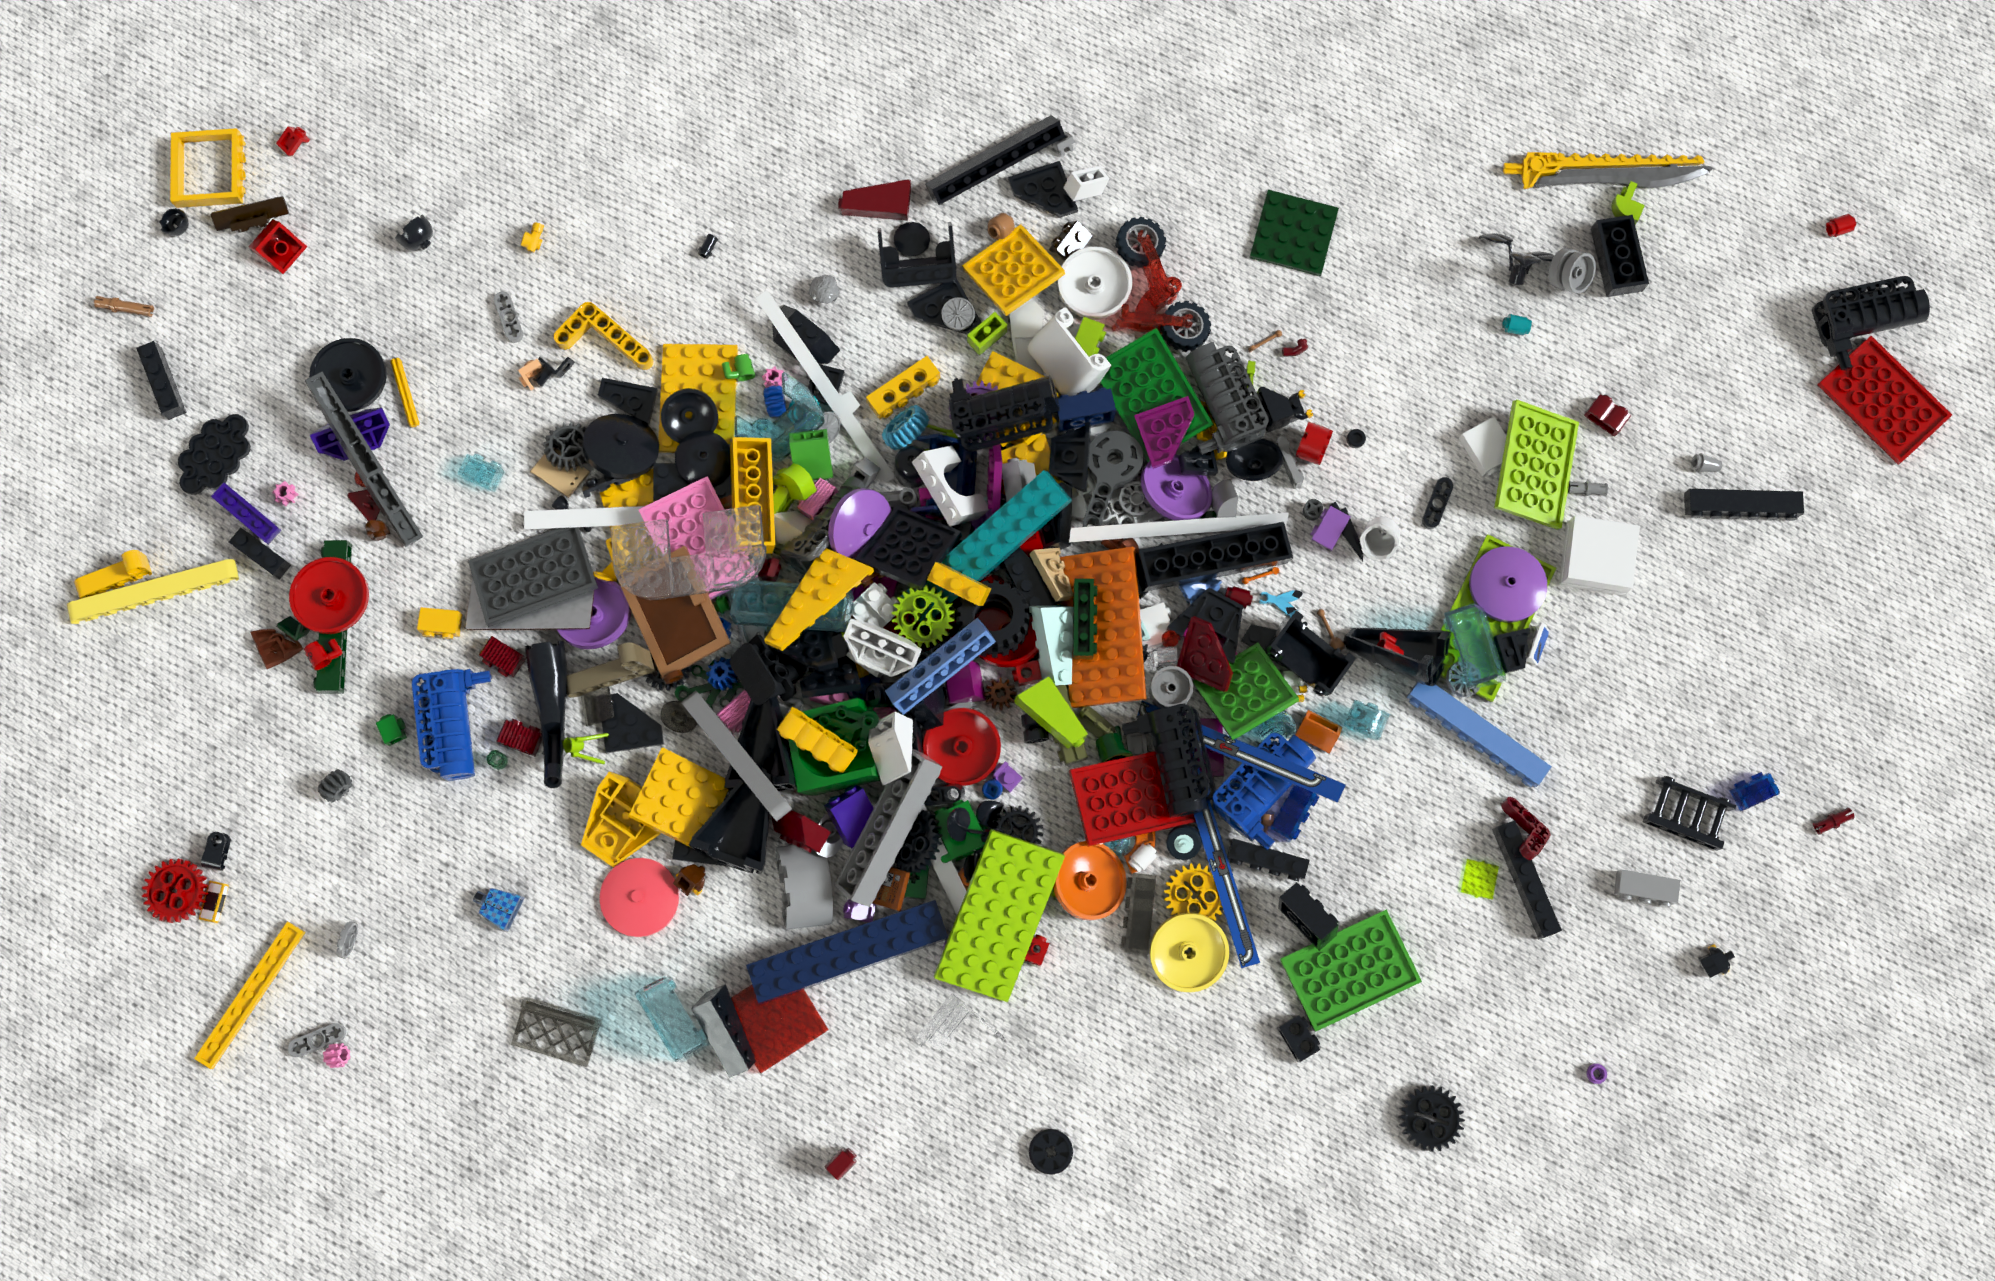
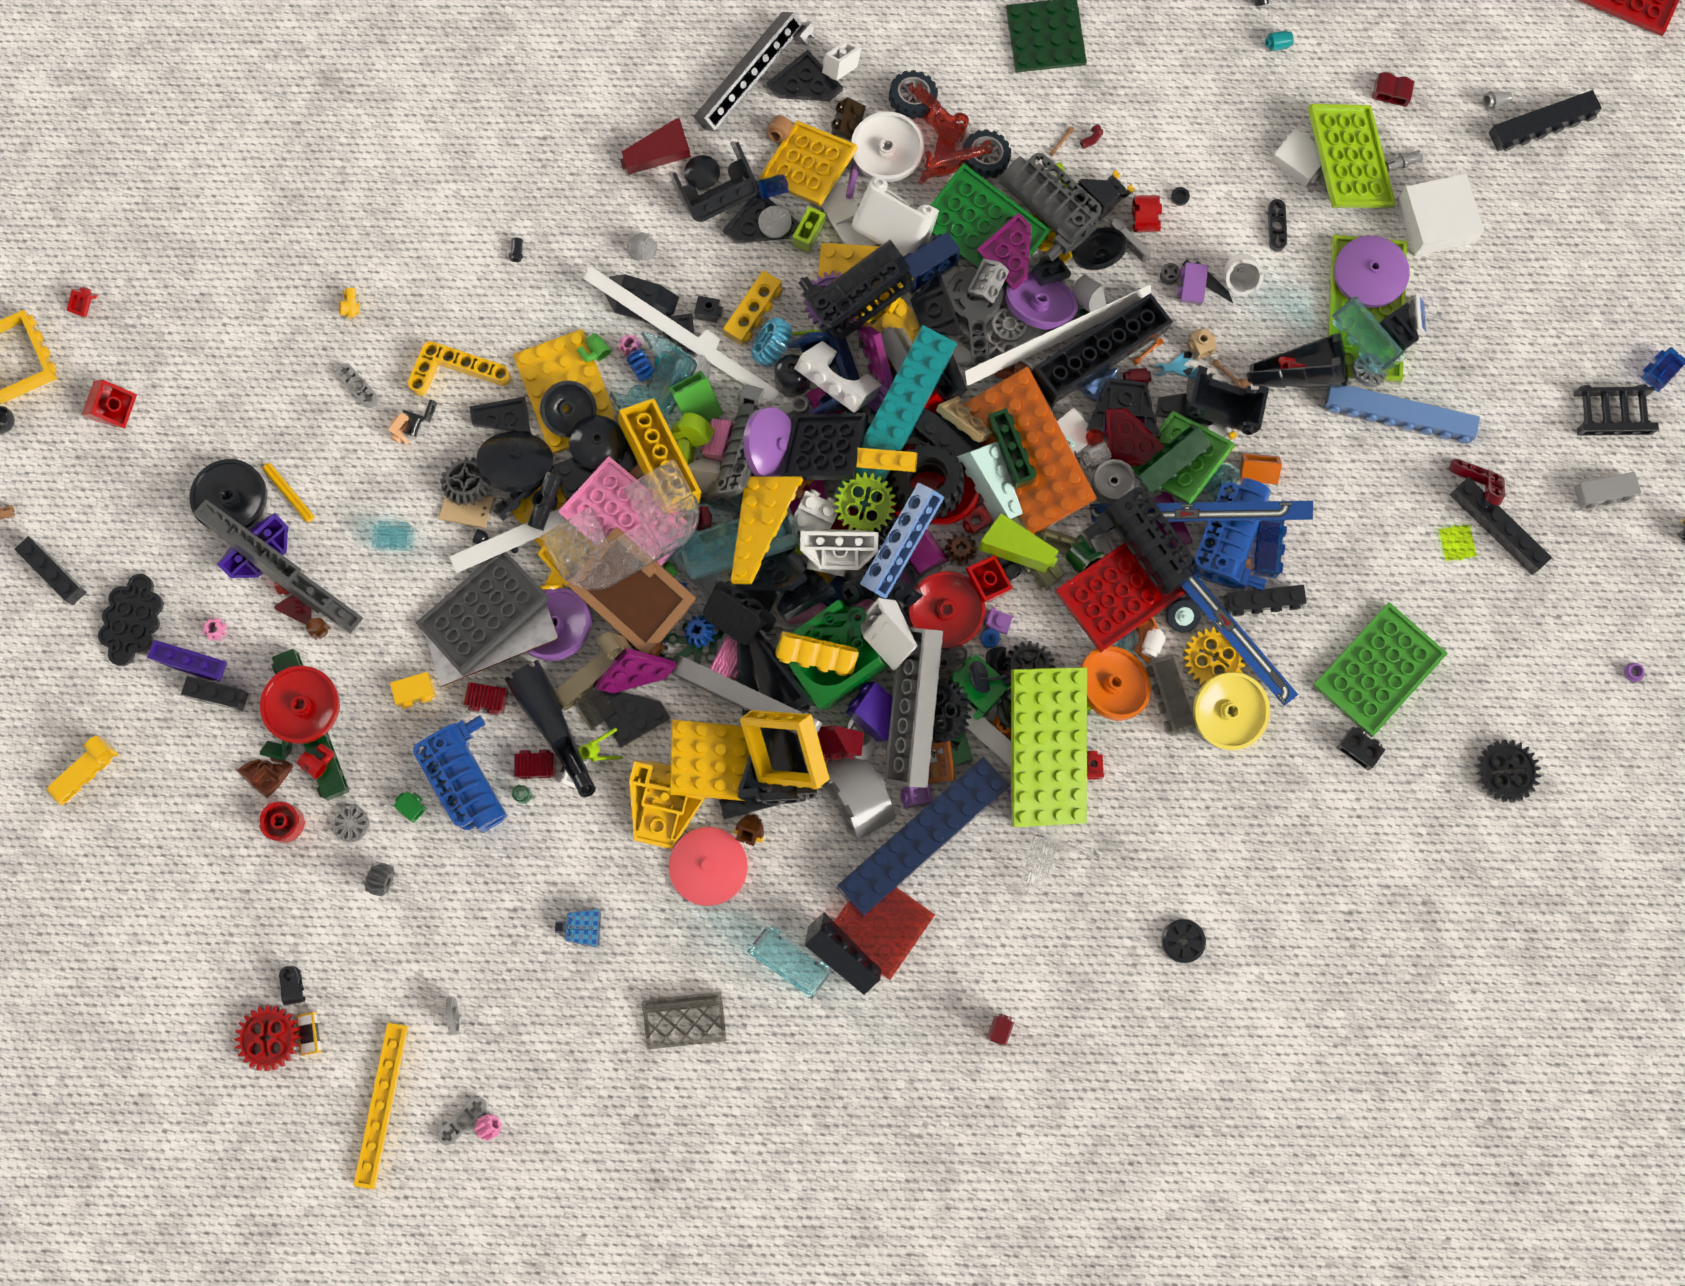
camera: 20 degrees left, 0 degrees up
light yellow beam [67,559,239,624] -> none
dark brown bracket [210,196,289,233] -> none
black cylinder [395,214,433,251] -> none
clear smoke dish [660,701,698,733] -> none
lime brick [1075,317,1106,357] -> none
black brick [1278,882,1339,951] -> none
clear light blue brick [1344,700,1390,740] -> none
none -> red brick [259,802,305,843]
none -> light grey wheel [332,805,370,842]
none -> black piece [528,472,562,531]
none -> magenta plate [596,648,676,693]
none -> black brick [694,296,723,323]
none -> yellow window [740,710,830,789]
none -> clear blue brick [757,174,789,199]
none -> medium lavender bar [846,161,858,199]
none -> red slope [965,555,1013,603]
none -> light grey bracket [967,258,1009,303]
none -> dark green brick [1133,424,1212,493]
none -> tan brick [1187,328,1217,361]

